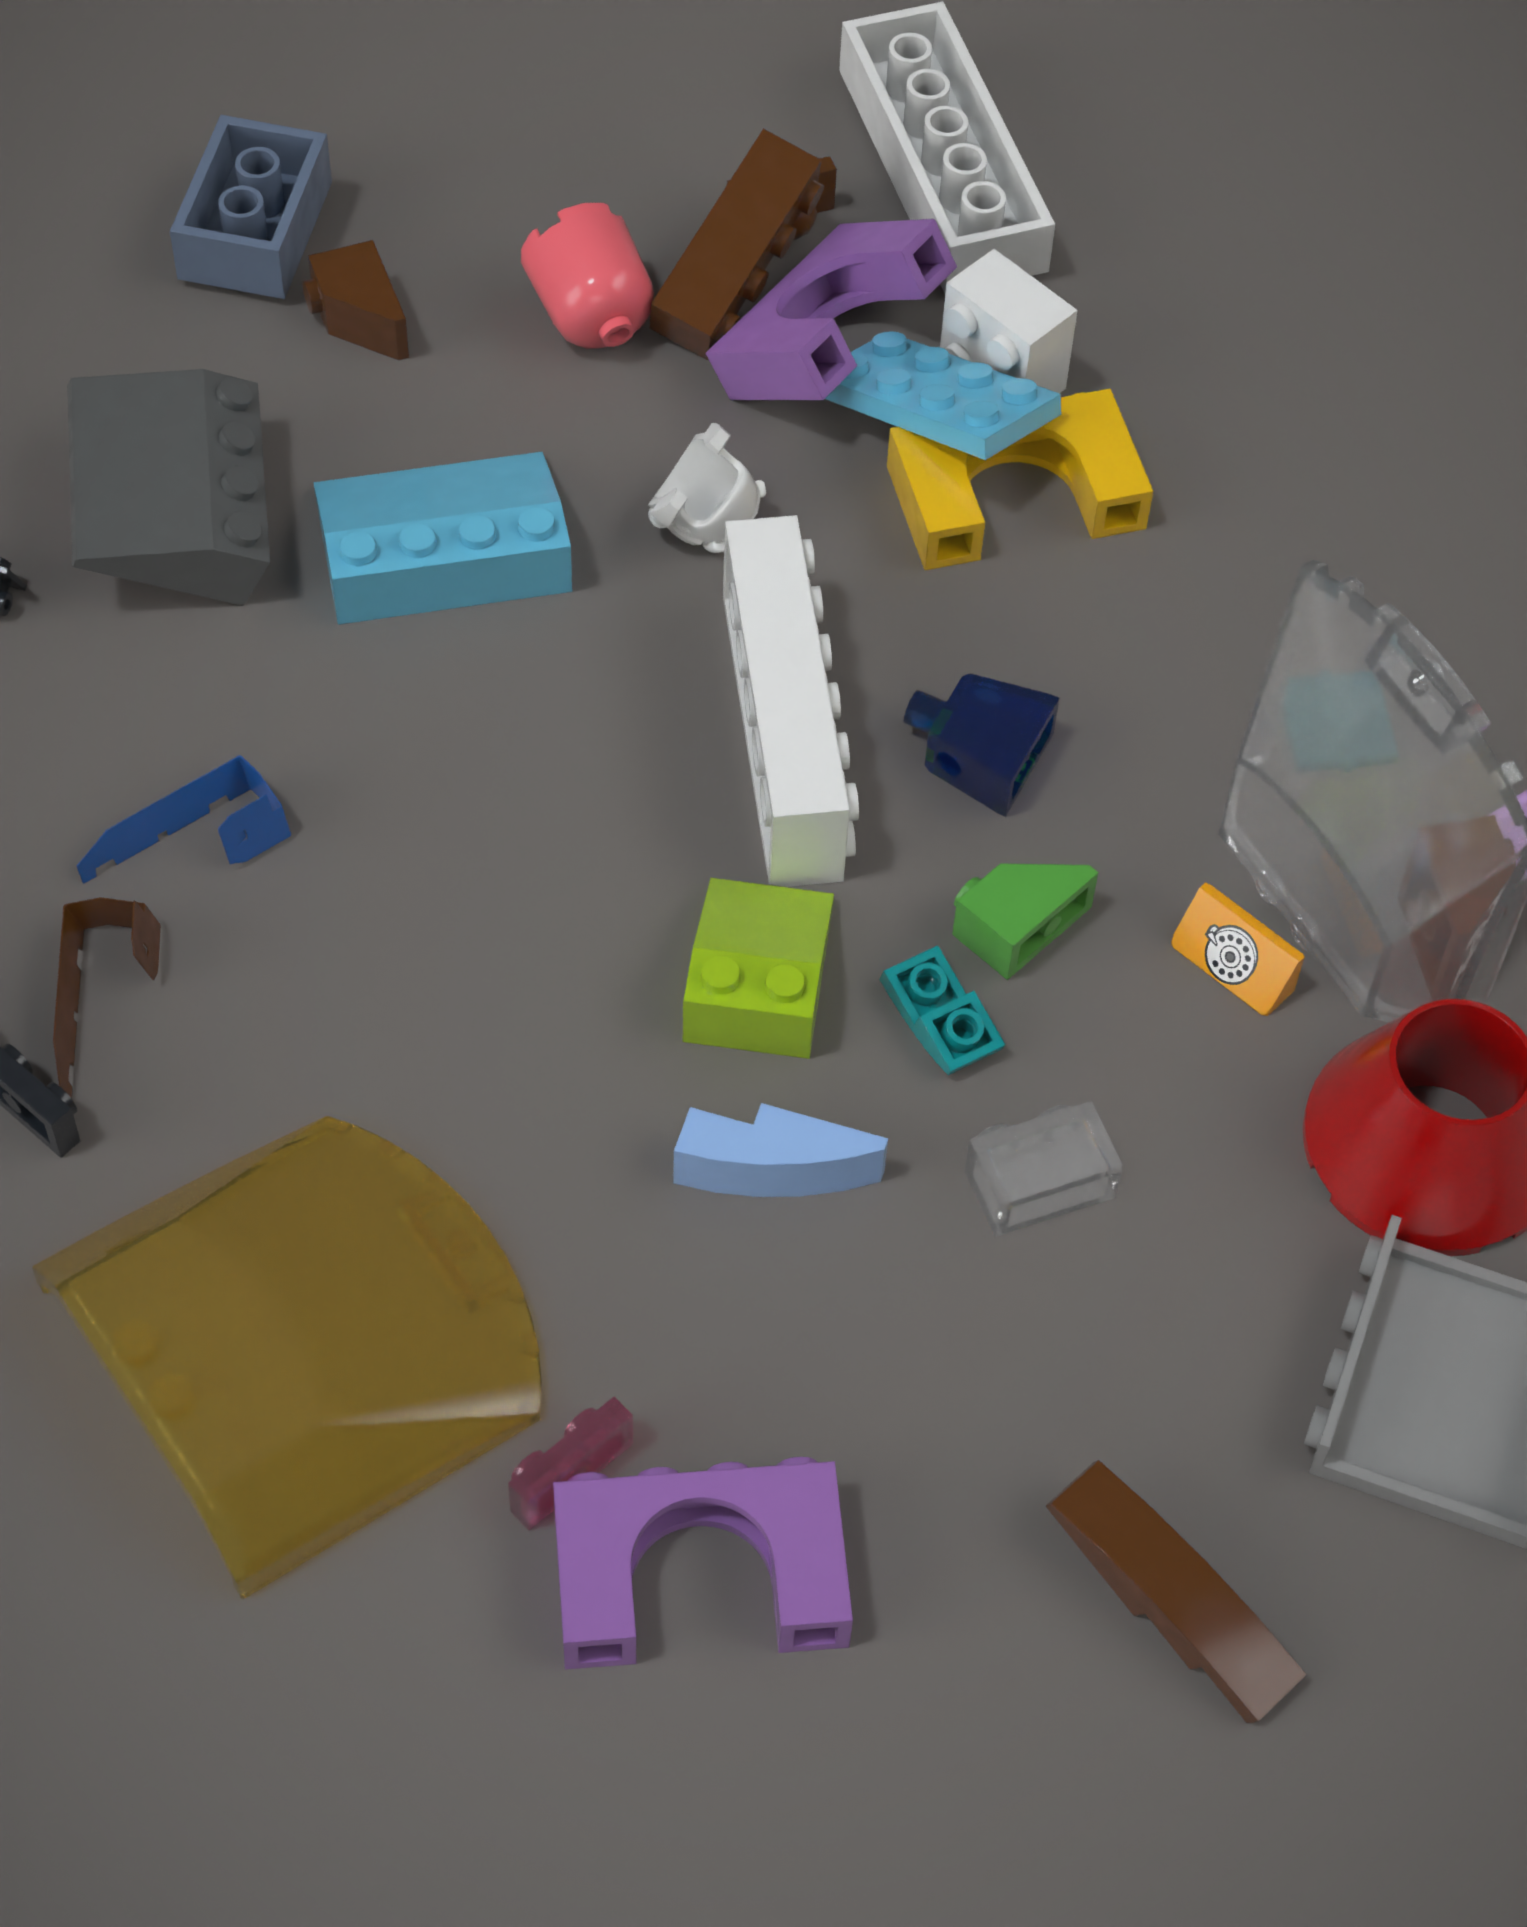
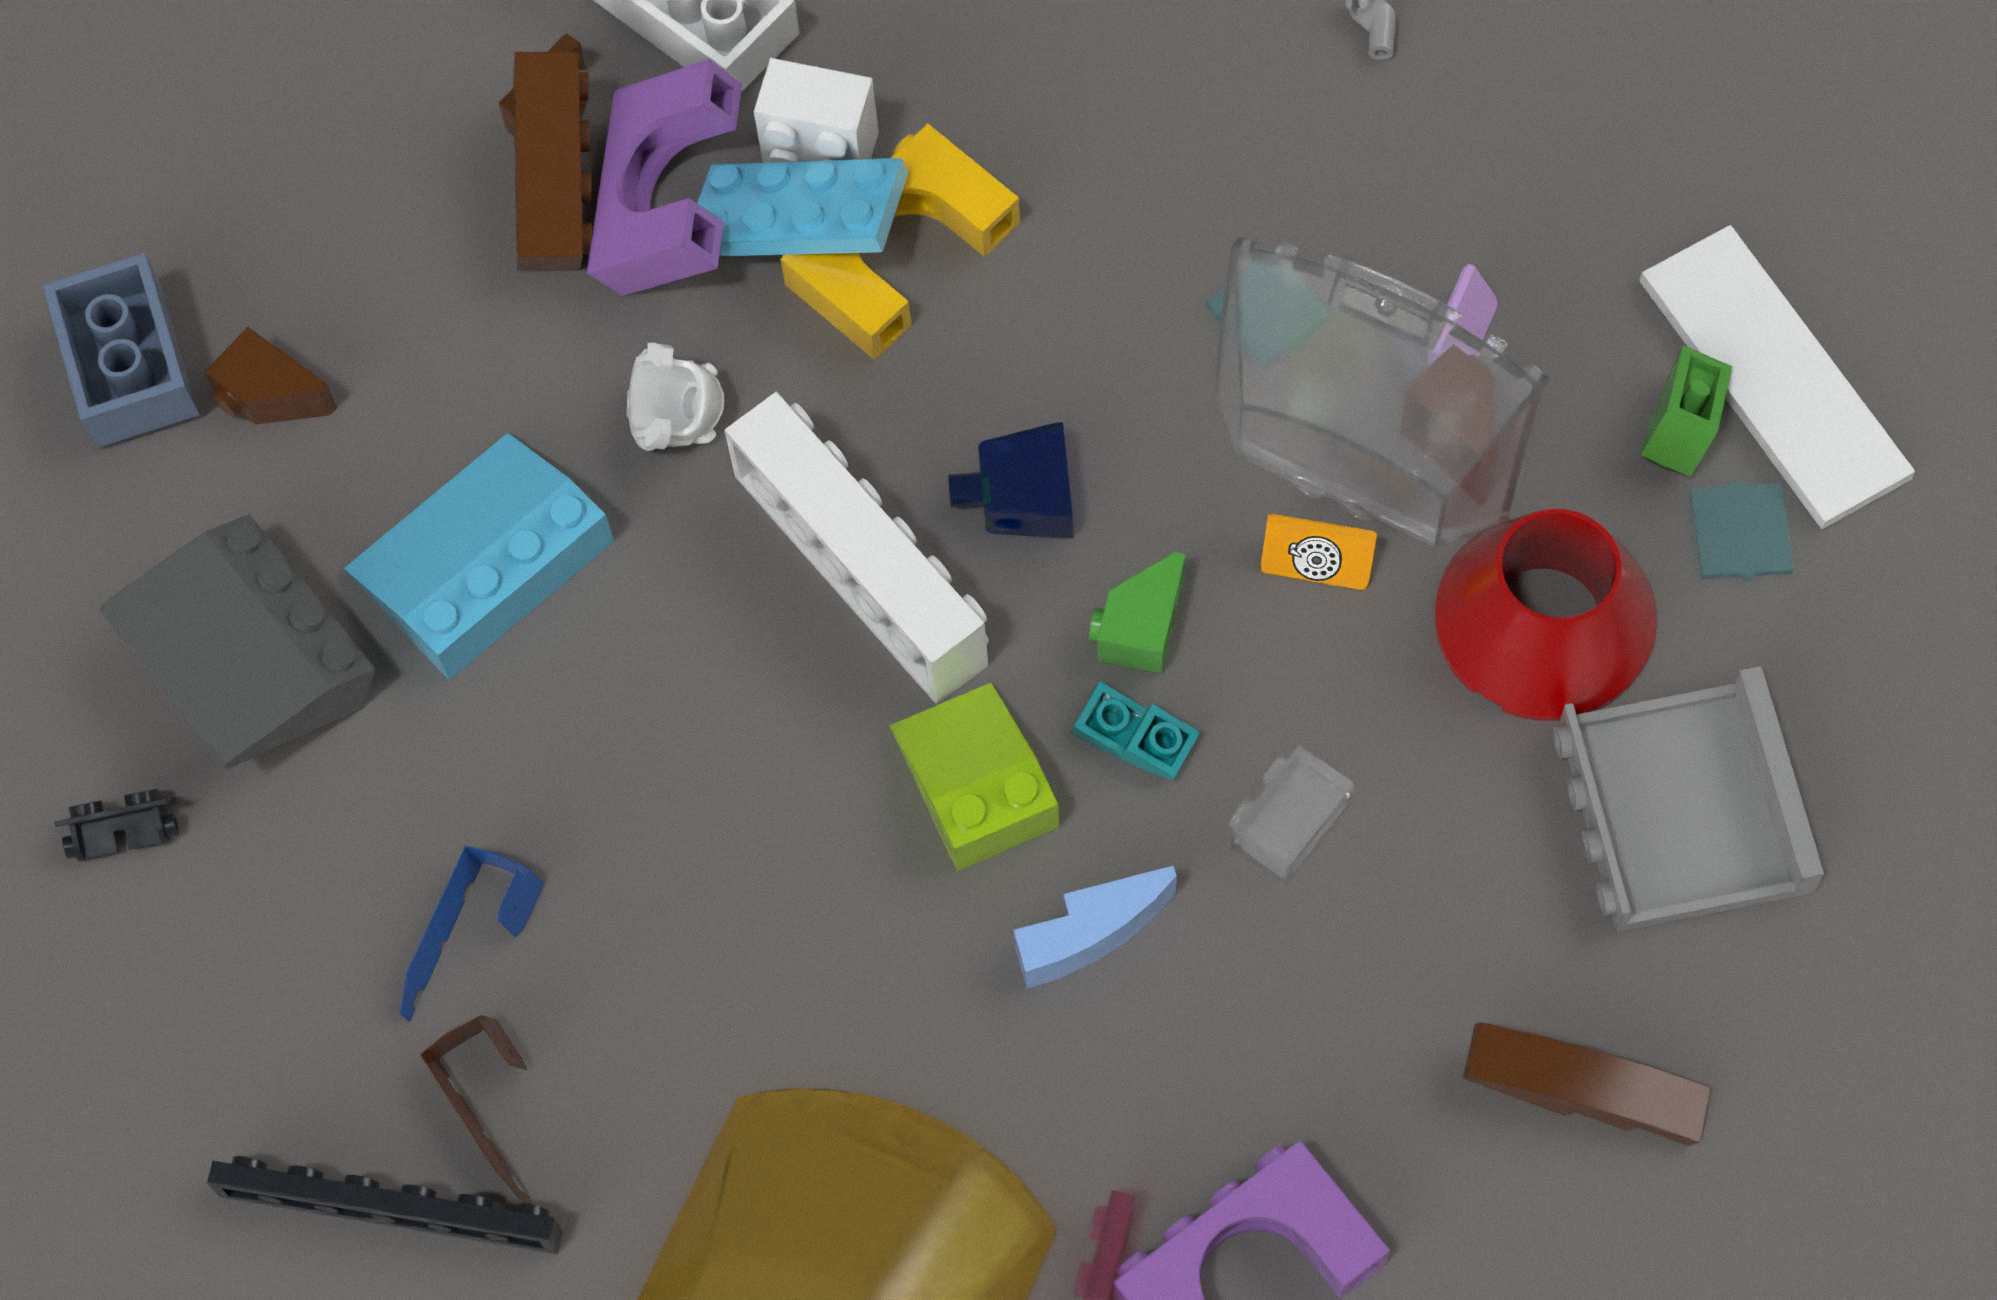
camera: 25 degrees left, 10 degrees up
coral cylinder [521,203,654,349] -> none

